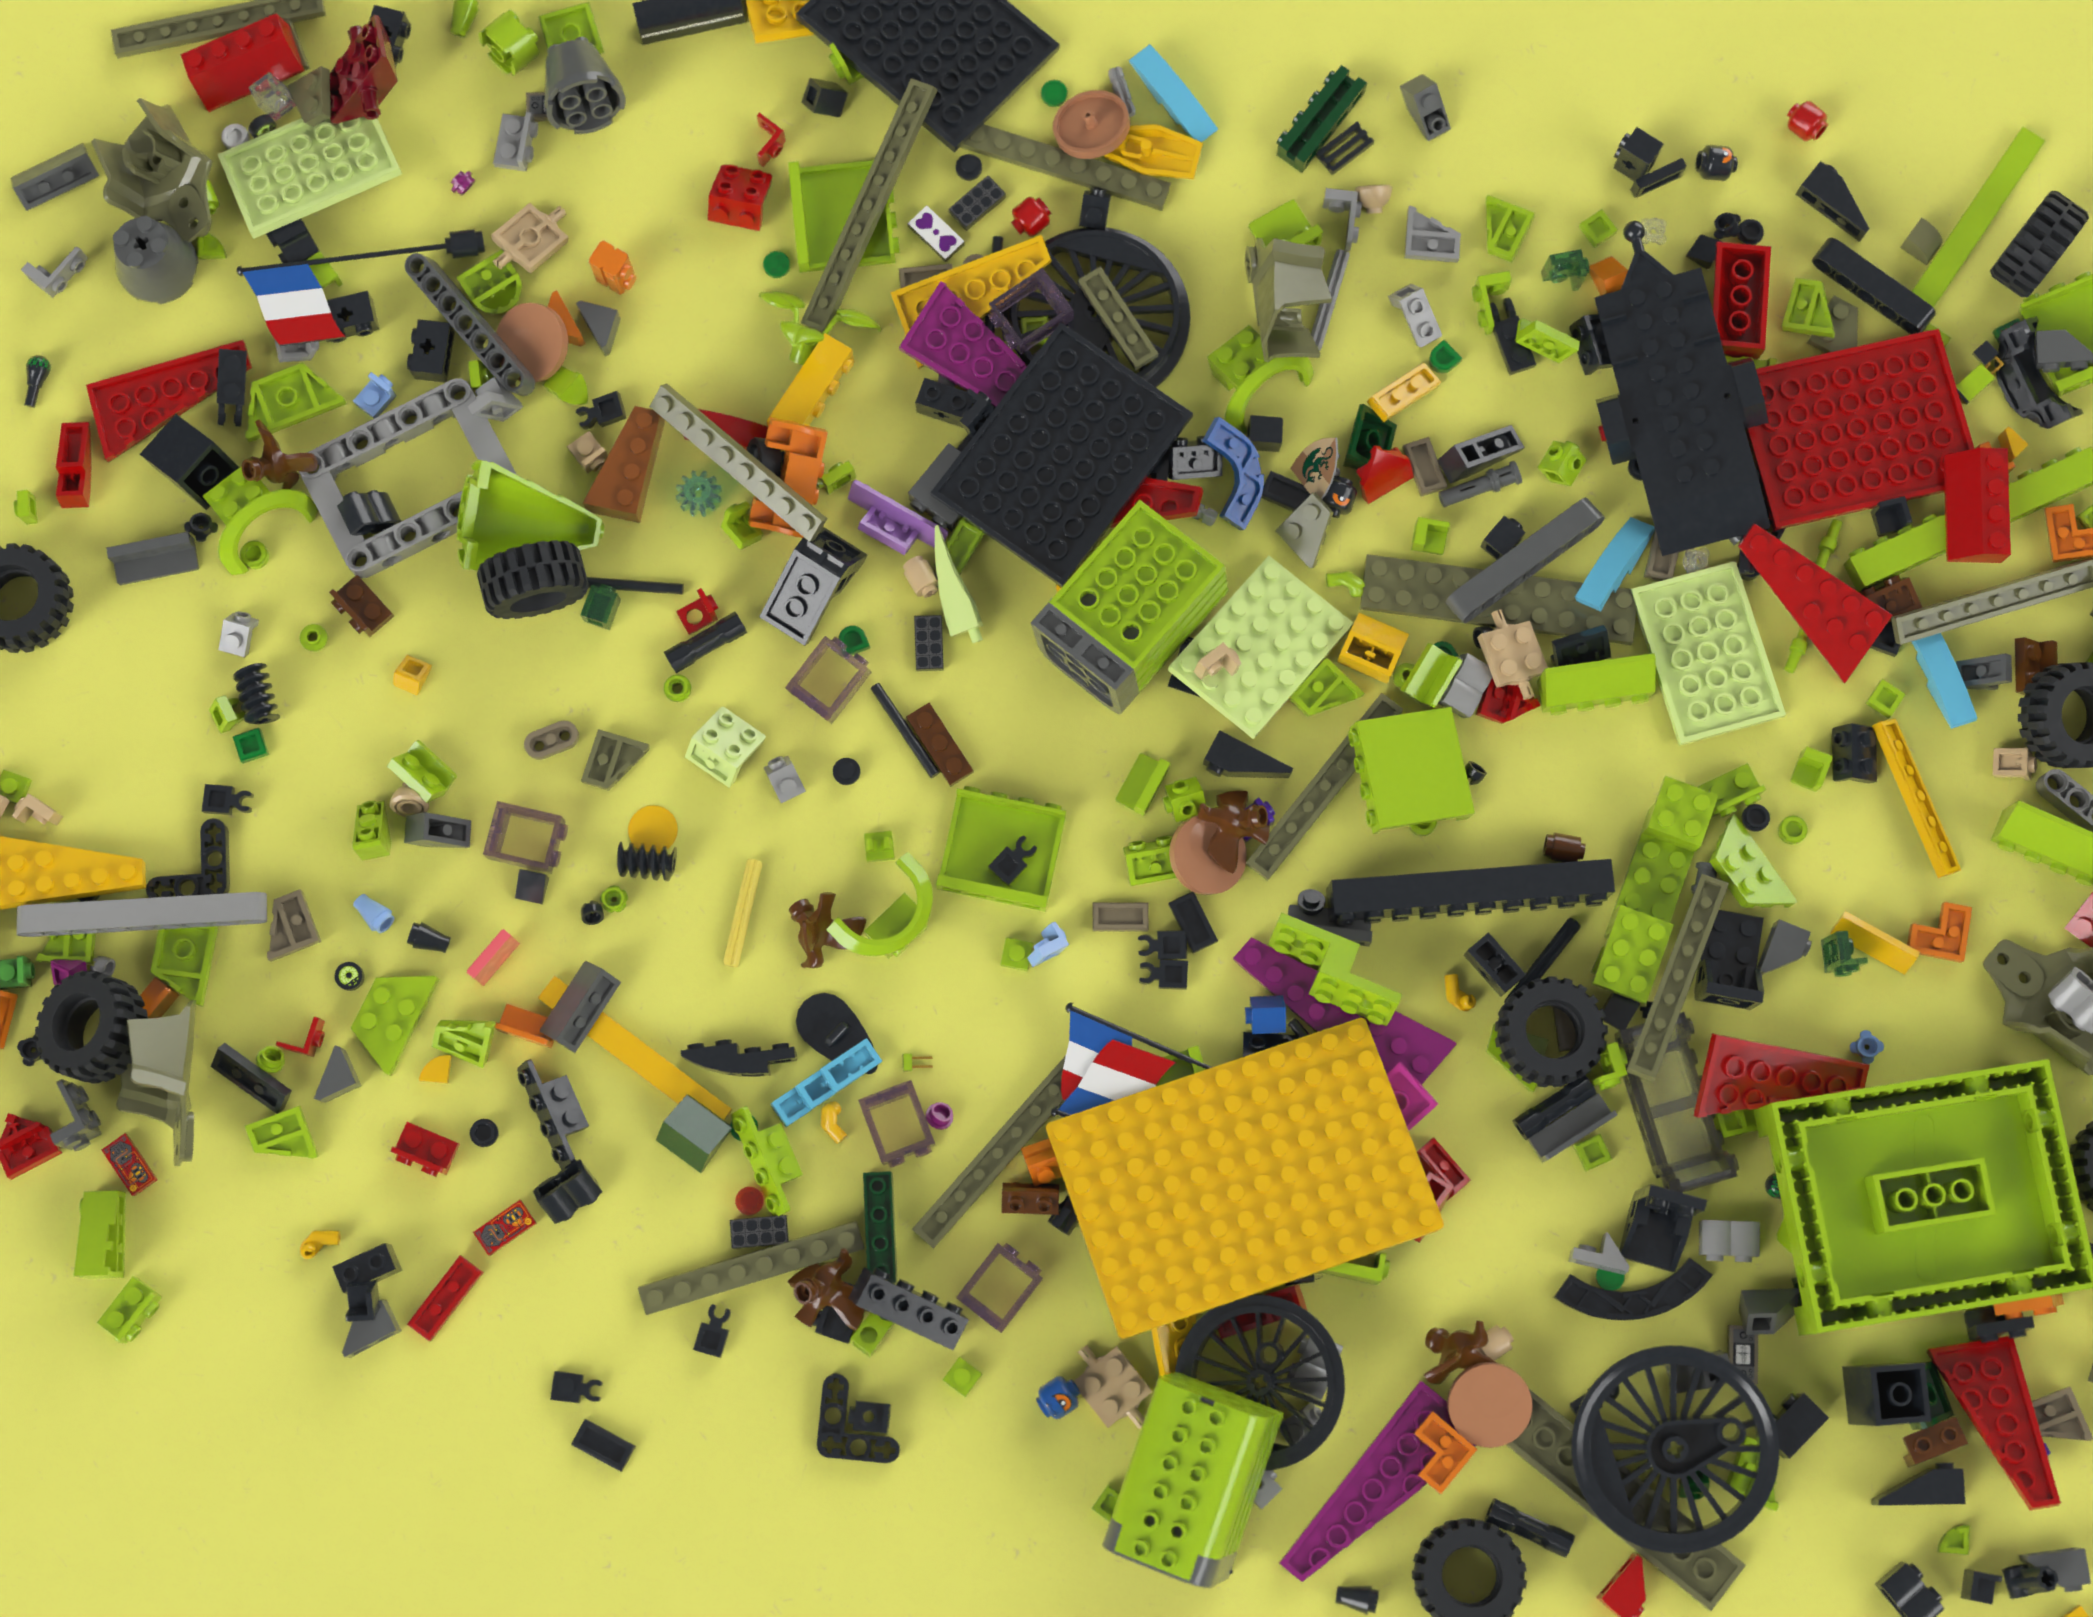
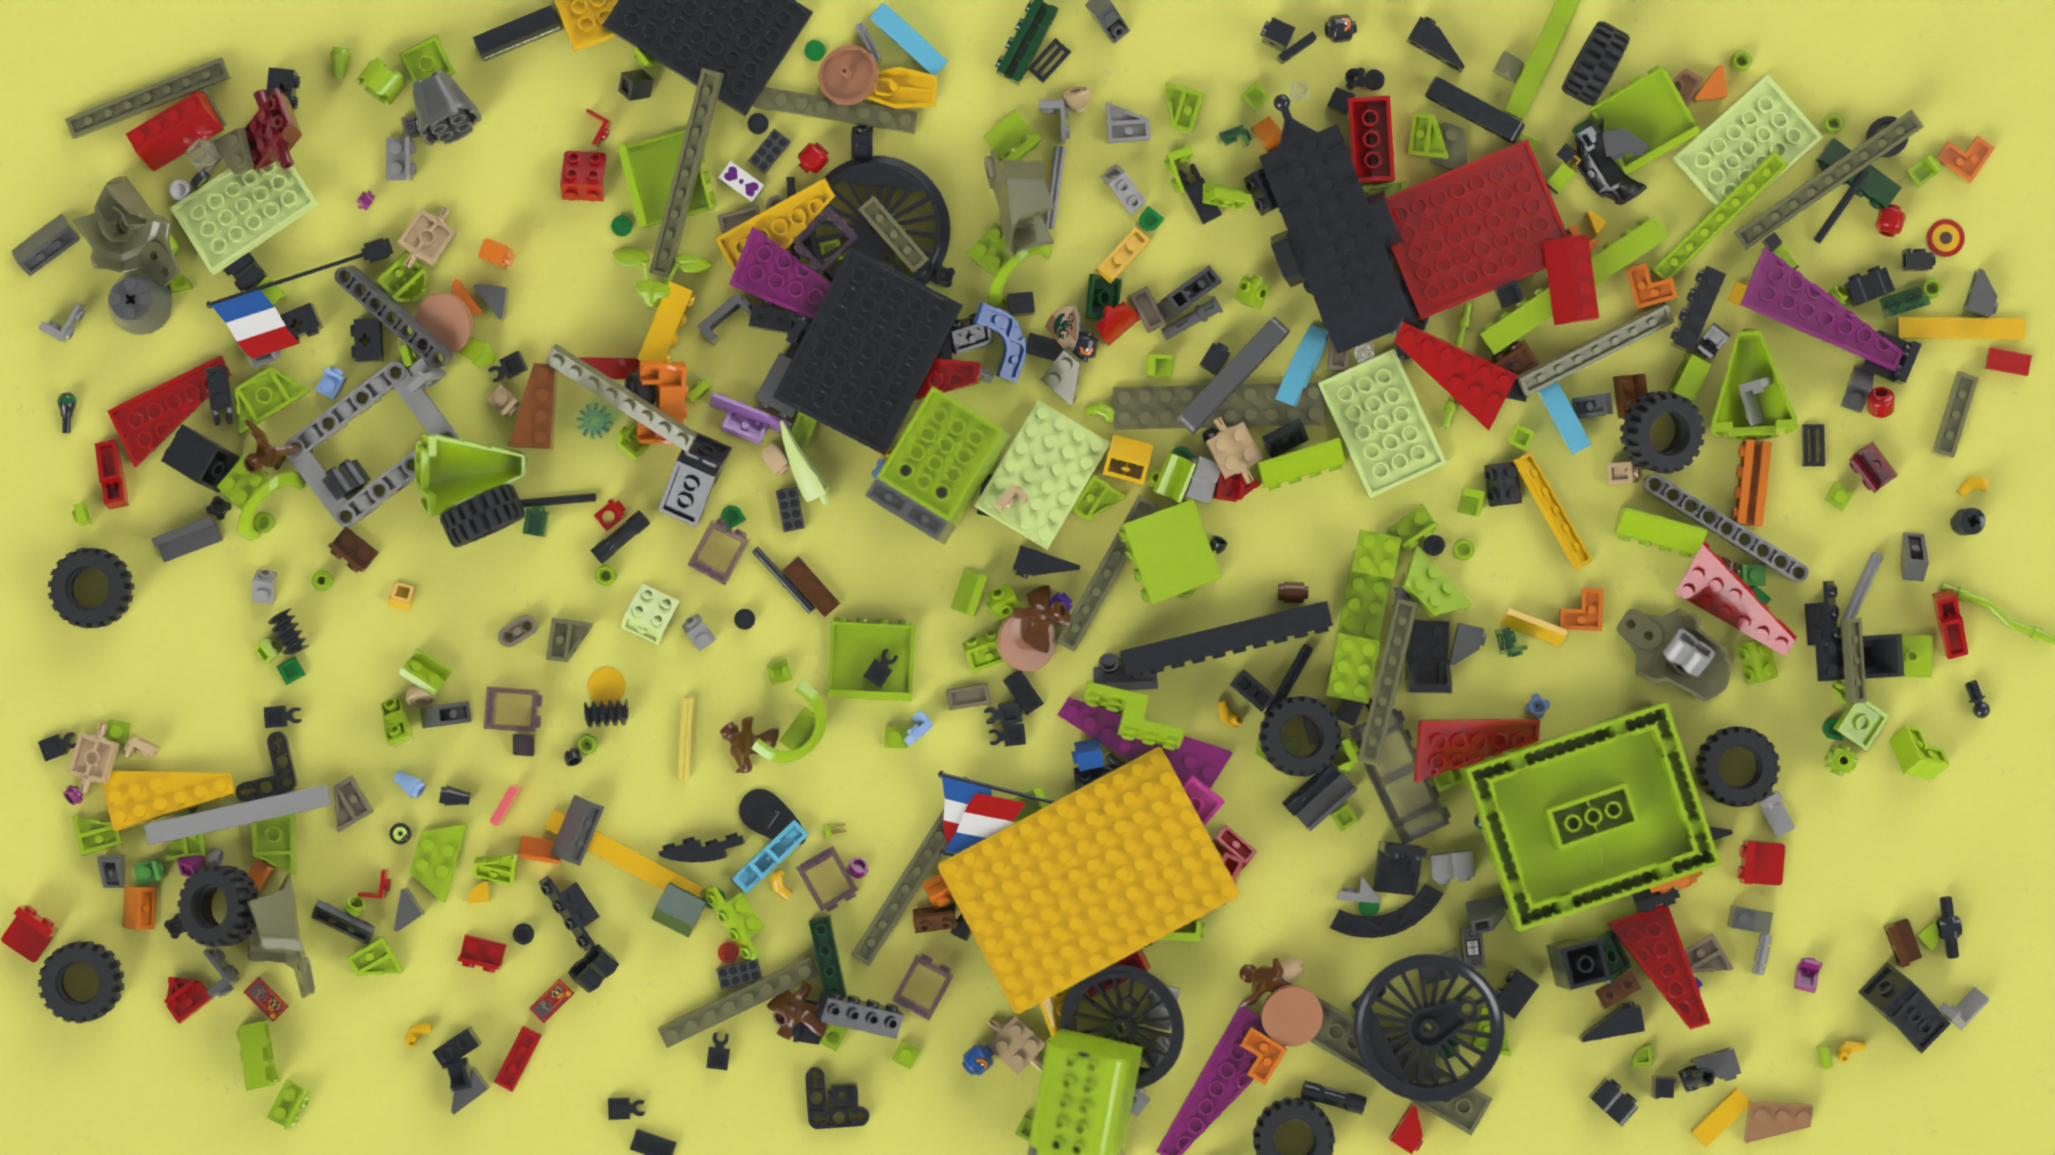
camera: 10 degrees left, 10 degrees up
none -> dark grey panel [697,294,752,345]
none -> black plate [932,264,955,288]

